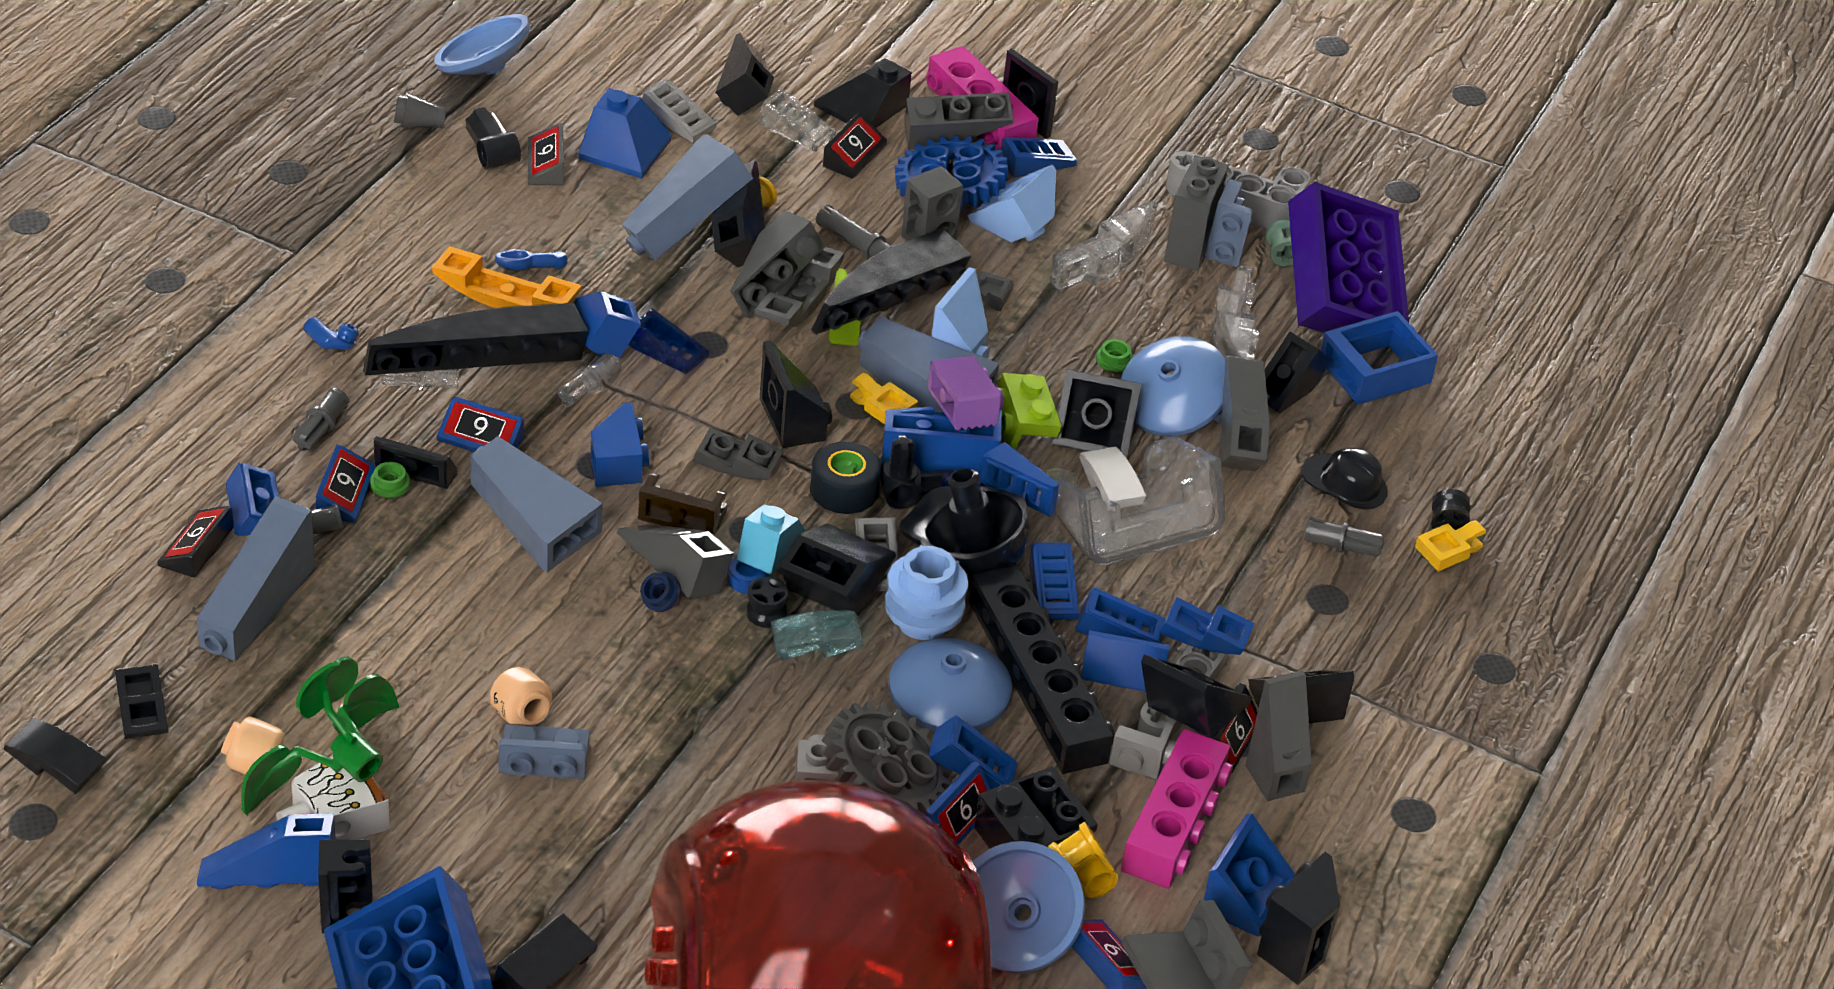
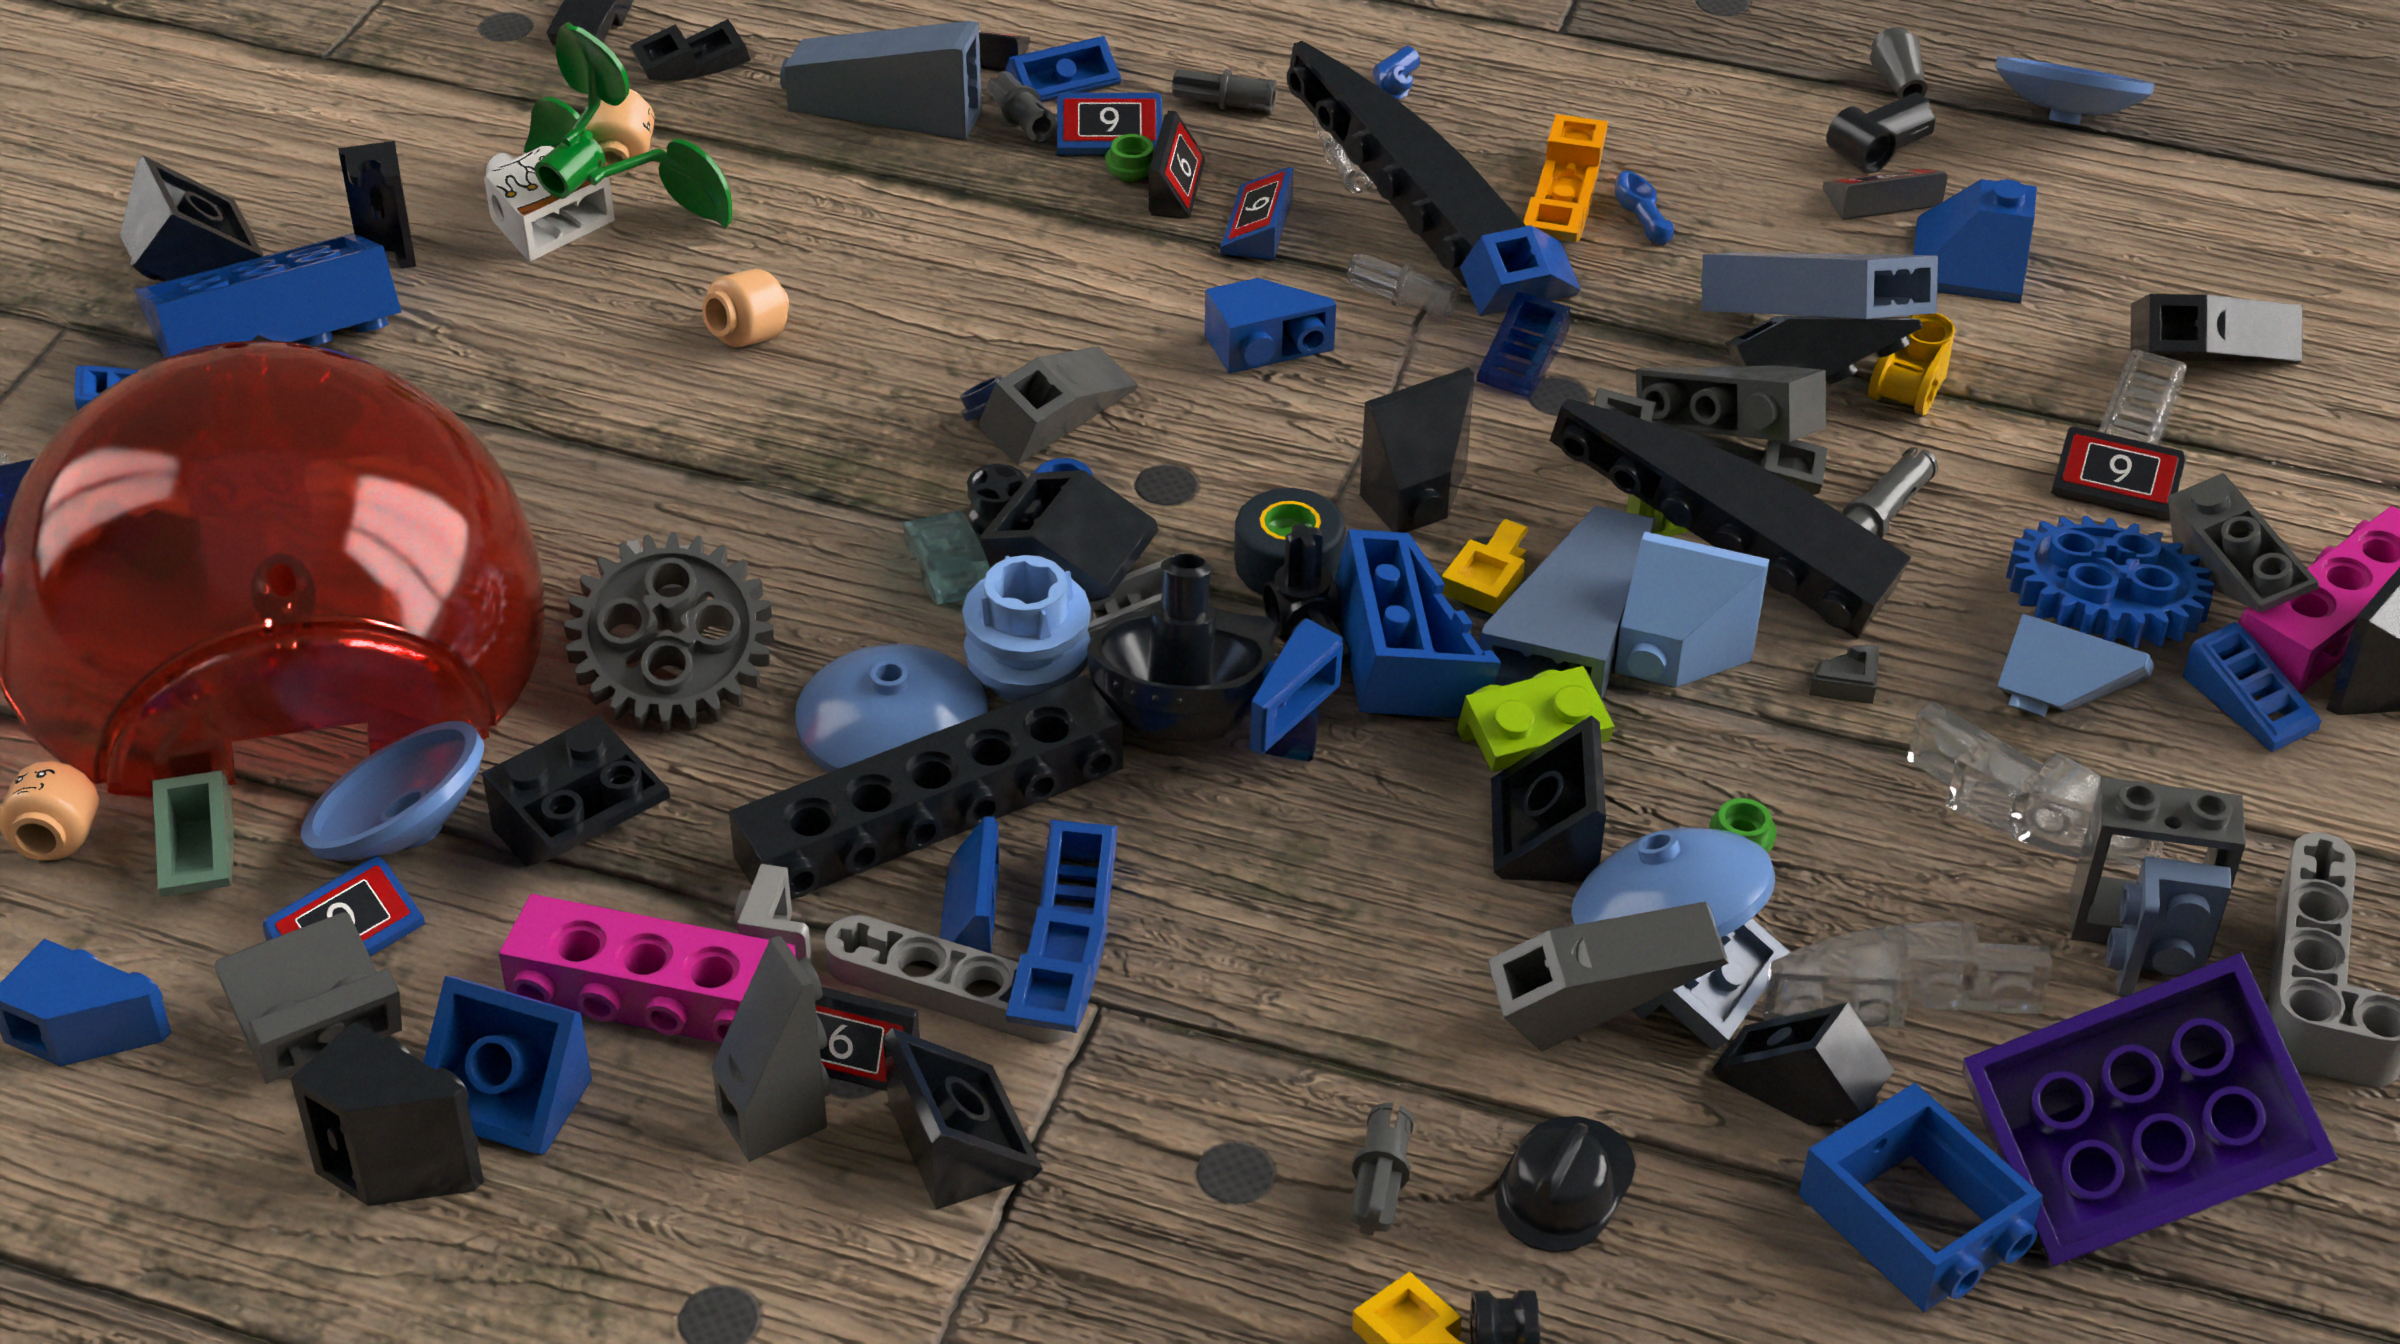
camera: 85 degrees right, 0 degrees up
blue slope [197,813,336,889] -> none
sand blue slope [470,437,603,573] -> none
sand blue bracket [499,724,589,779] -> none
dark brown hinge [638,472,727,536] -> none
light grey slope [643,79,716,143] -> none
dark grey slope [693,427,783,480] -> none
medium azure slope [736,504,806,575] -> none
black slope [814,58,912,128] -> none
dark grey brick [901,166,963,240] -> none
slope [923,761,991,854] -> none
medium lavender brick [928,356,1004,431] -> none
blue slope [928,715,1018,789] -> none
blue slope [1029,543,1079,619] -> none
clear windscreen [1043,436,1225,565] -> none
yellow piece [1048,822,1119,898] -> none
white slope [1079,447,1146,511] -> none
black slope [1141,654,1252,738] -> none

